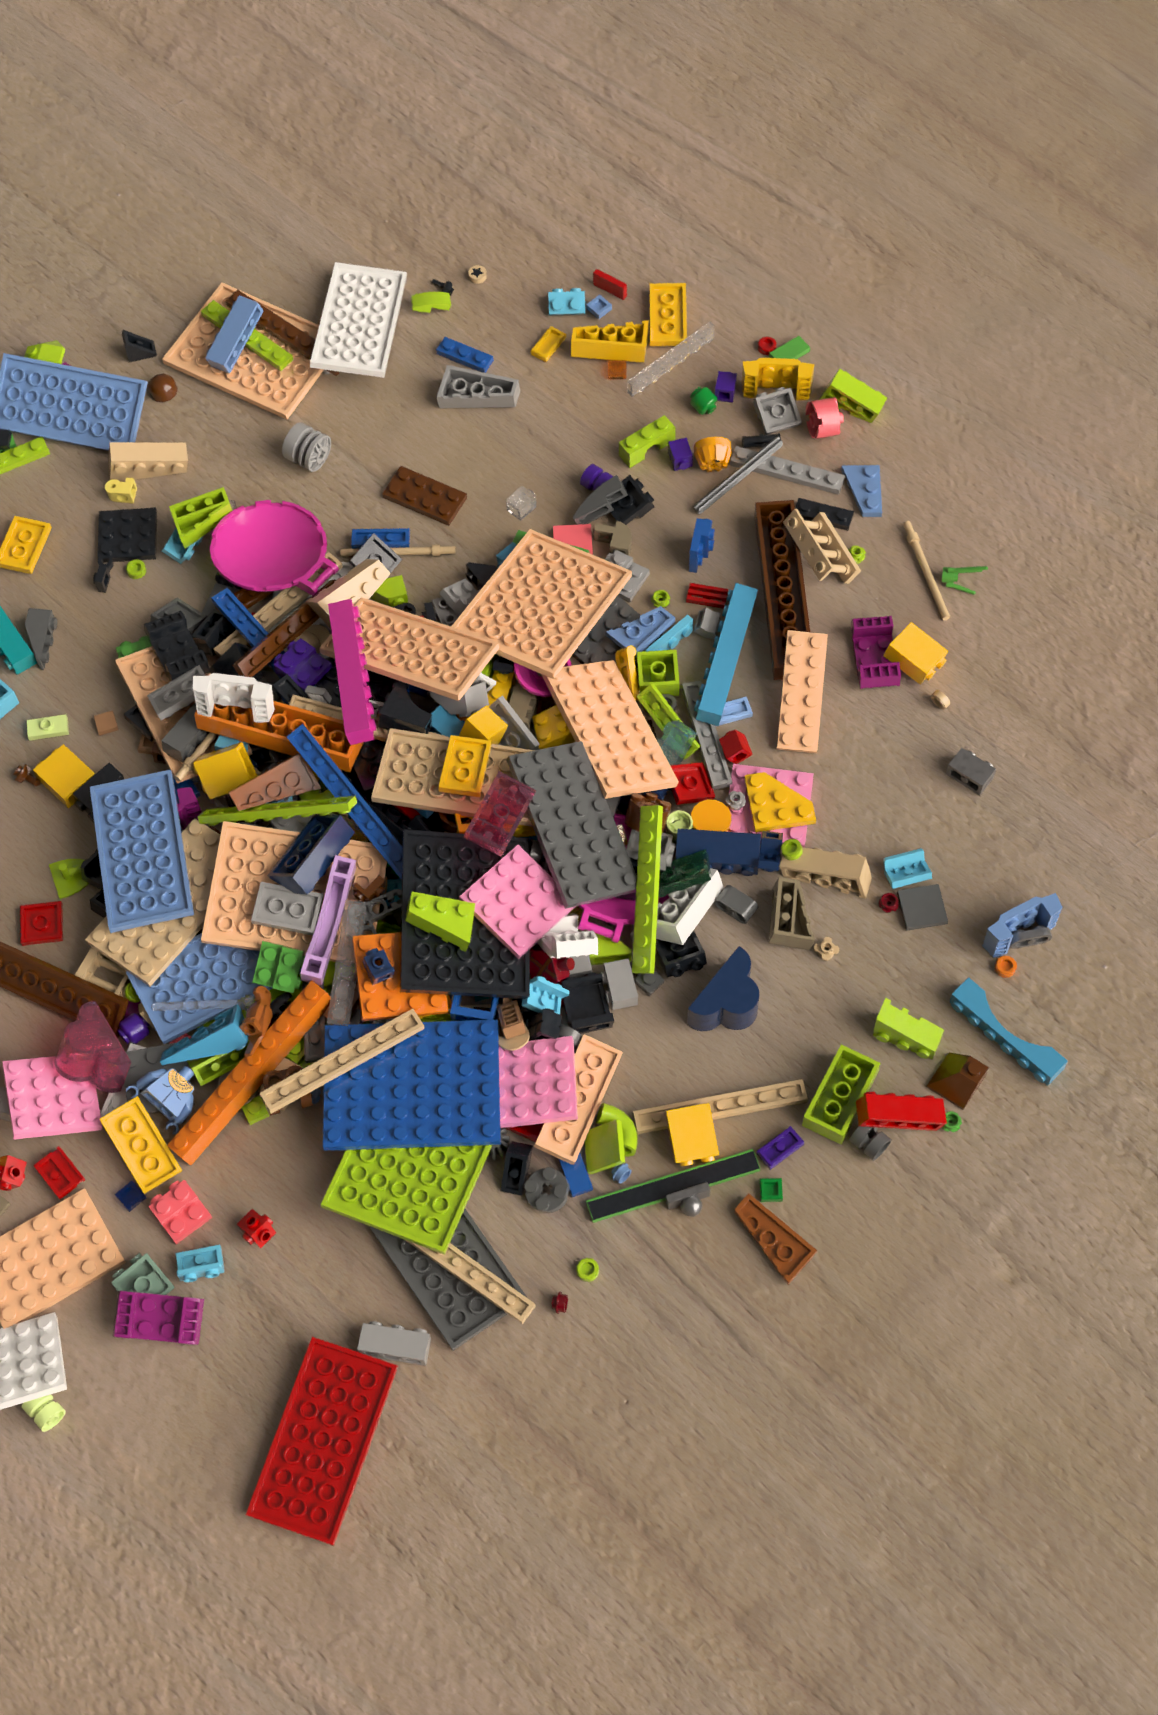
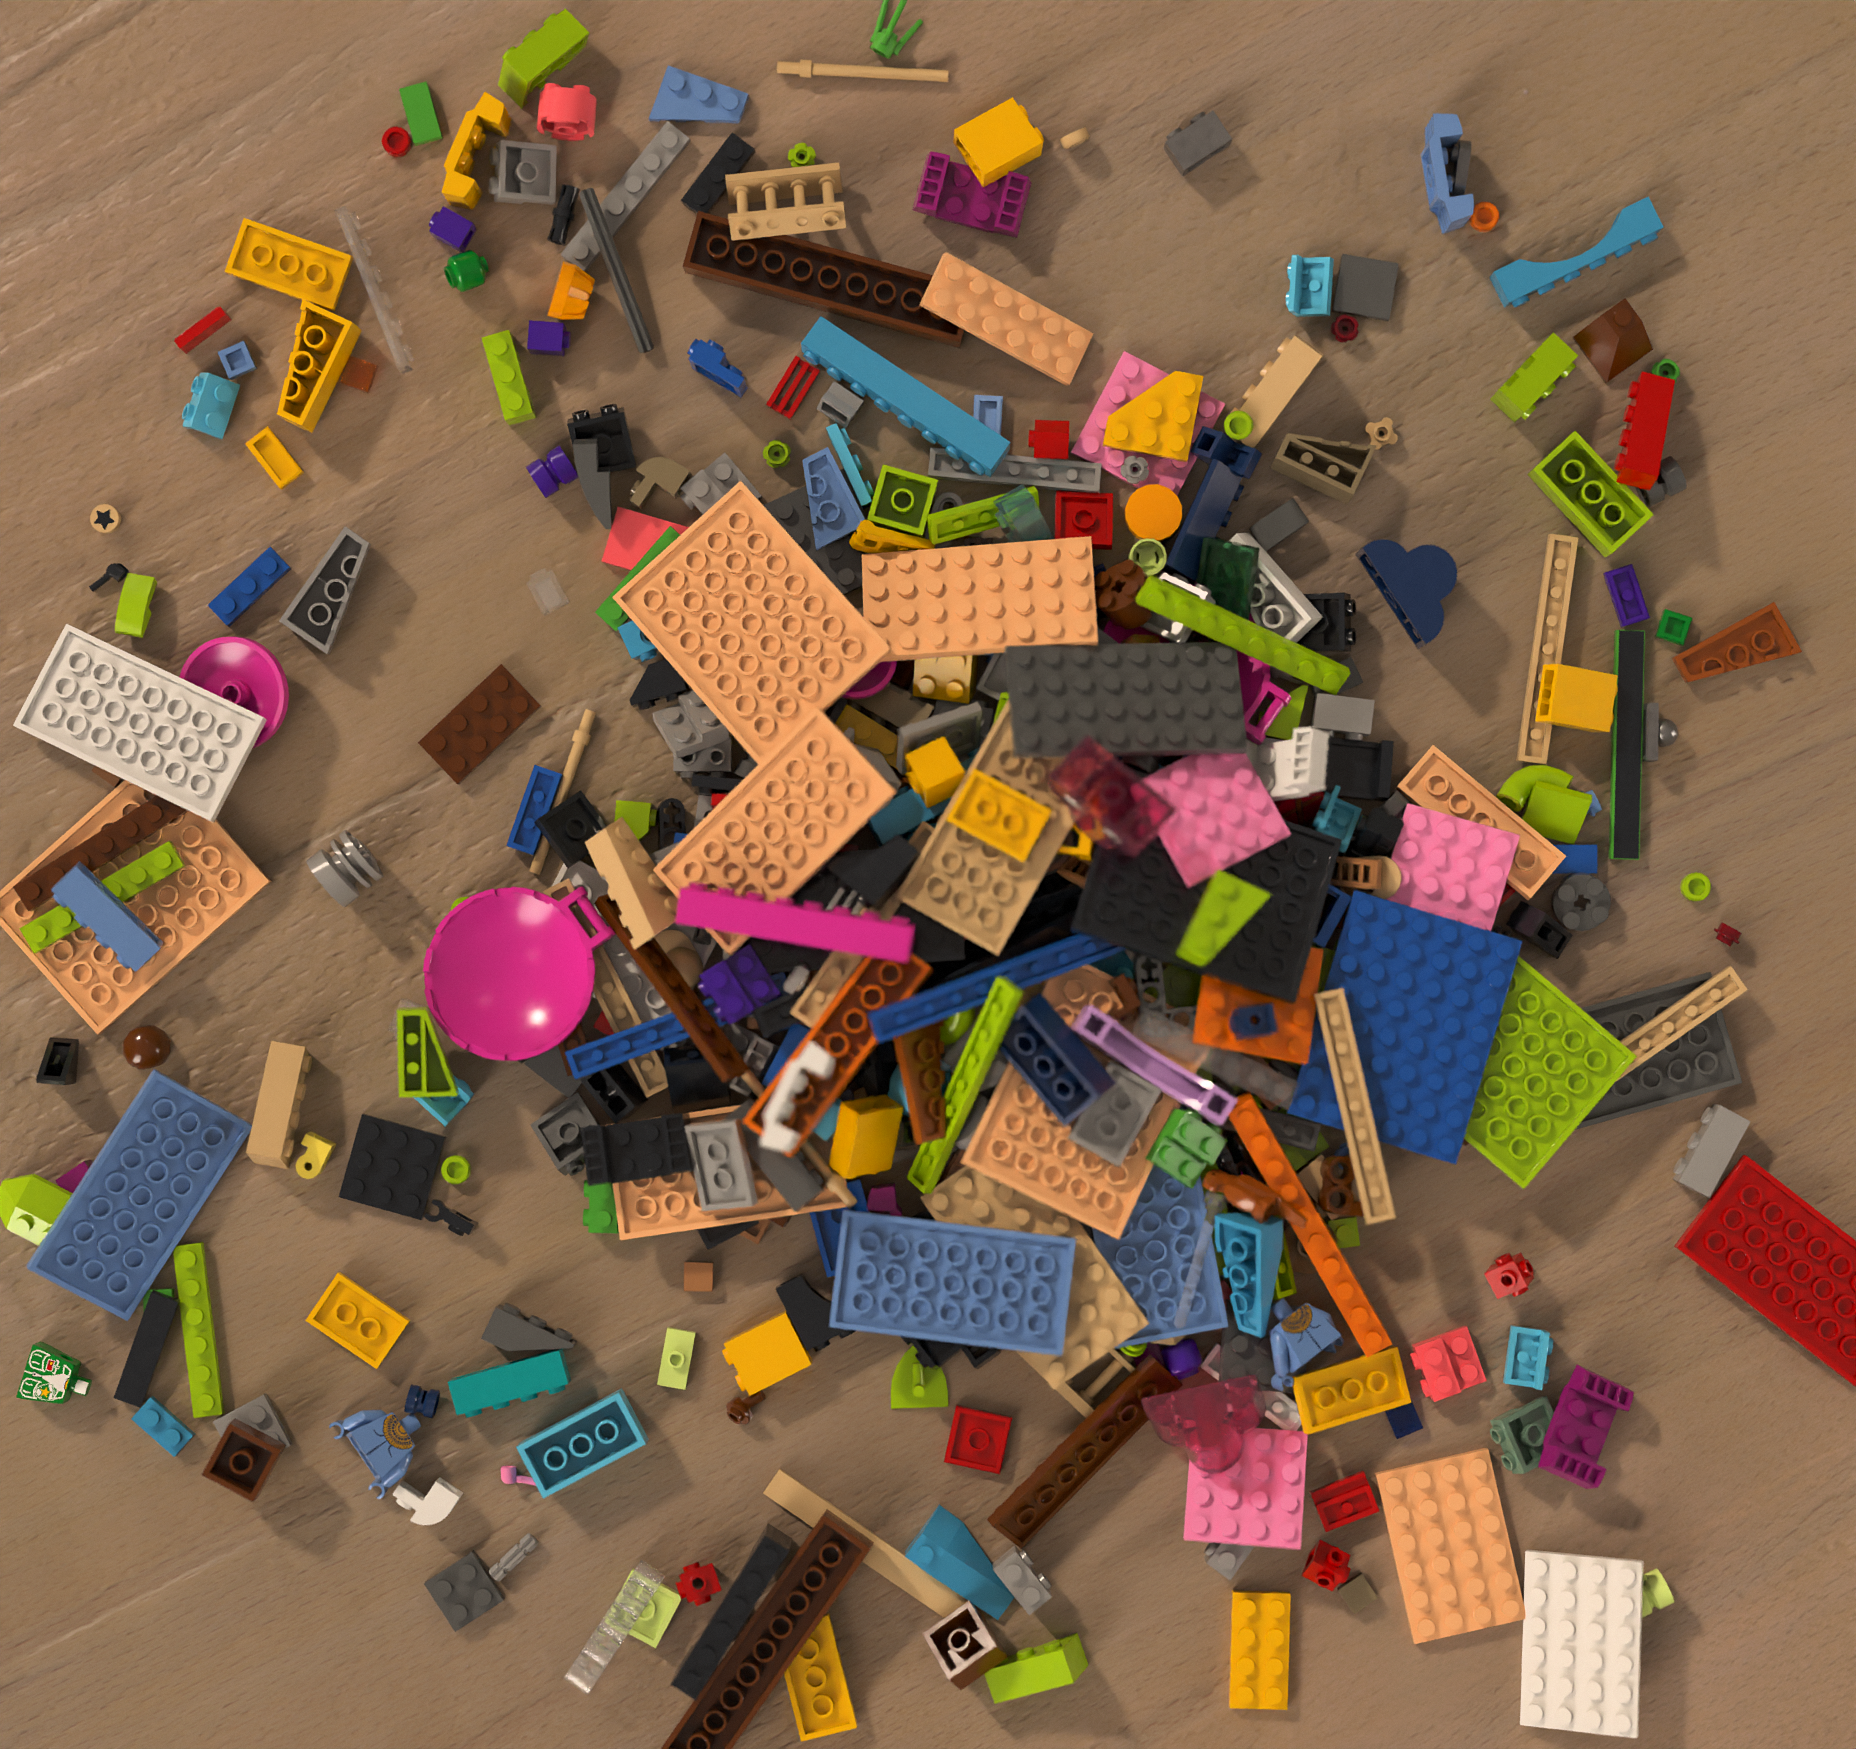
camera: 70 degrees left, 25 degrees up
none -> dark pink dish [179,636,289,749]

